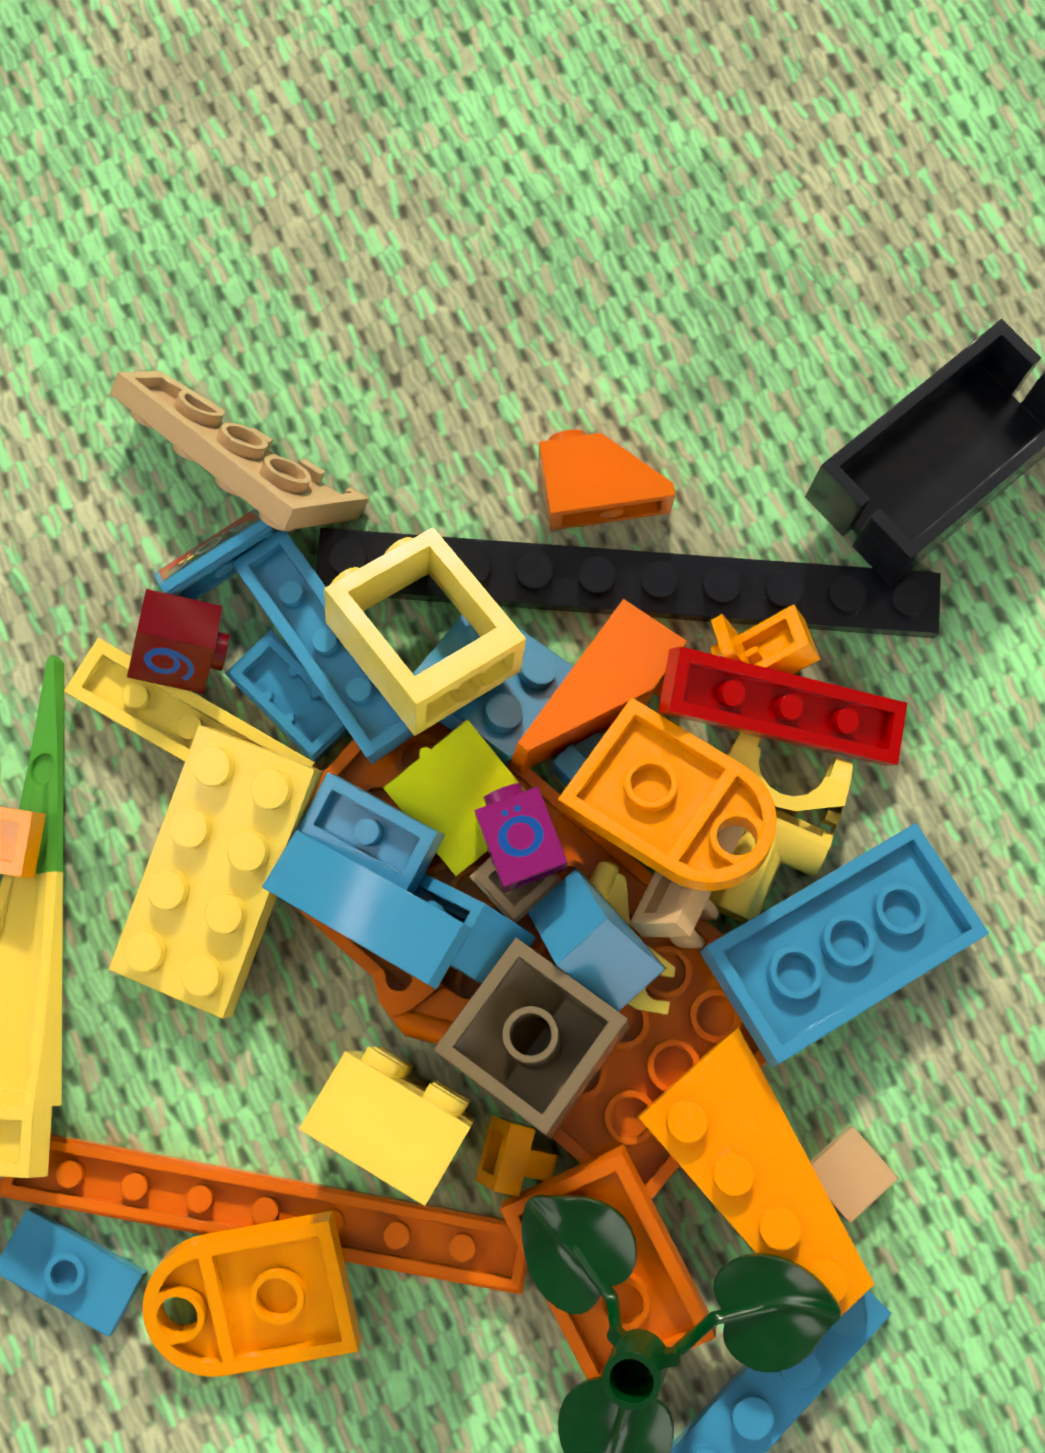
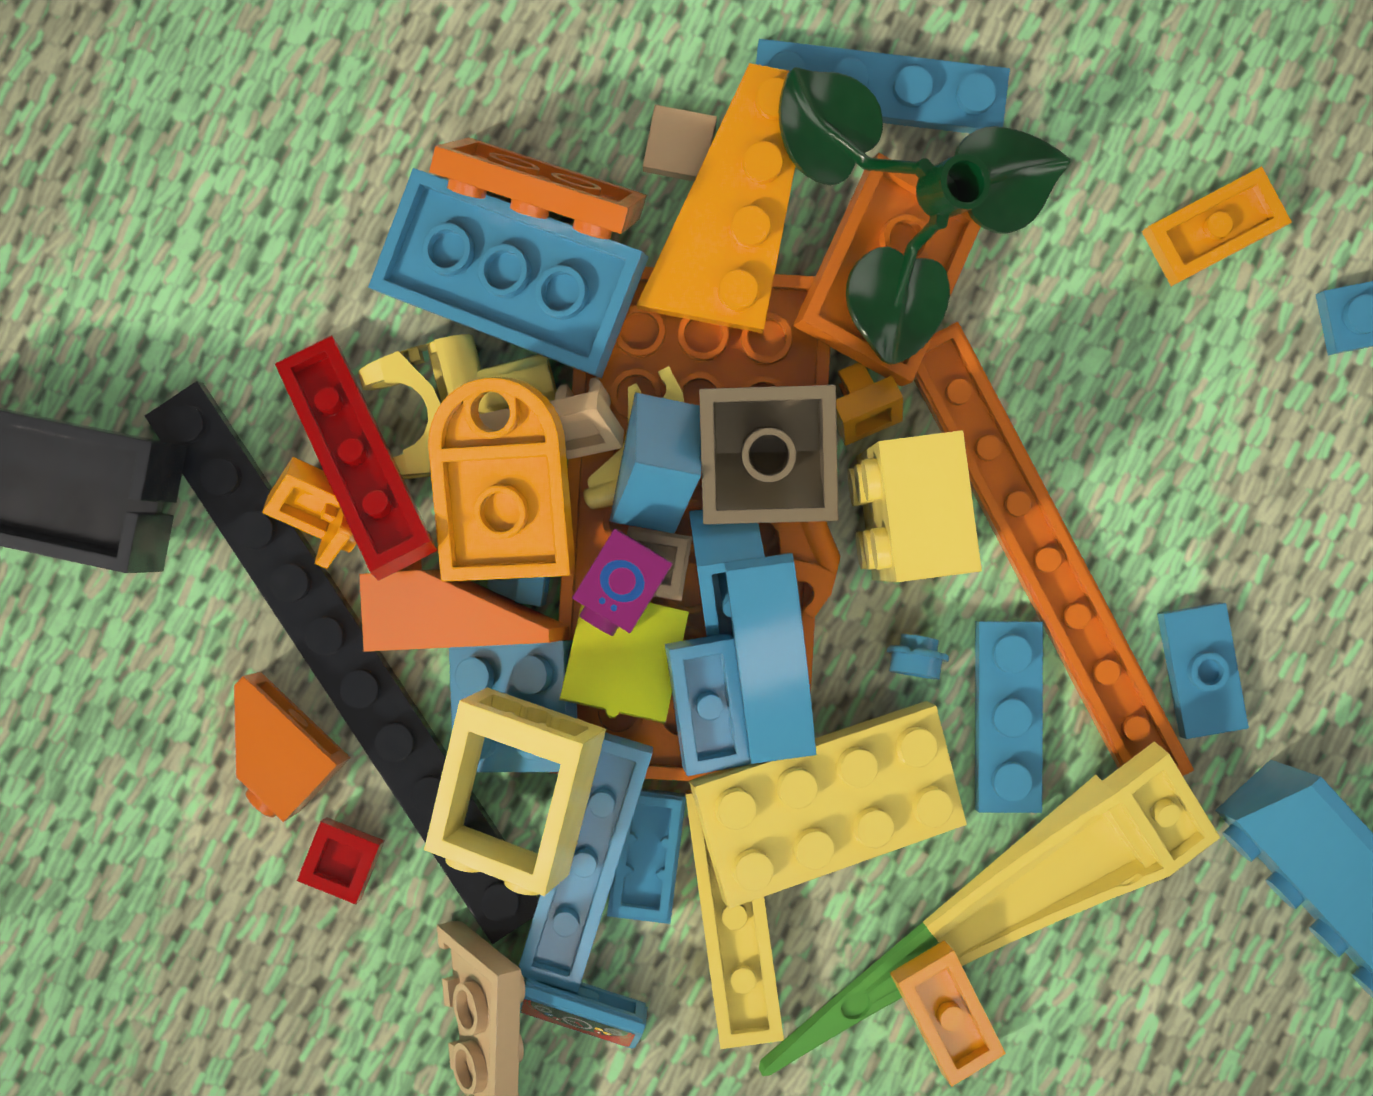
camera: 130 degrees left, 10 degrees up
dark red brick [127,589,230,694] -> none
light orange plate [142,1210,362,1377] -> none
none -> red plate [297,817,385,905]
none -> orange plate [429,137,647,239]
none -> dark azure plate [887,634,949,680]
none -> dark azure plate [975,621,1043,813]

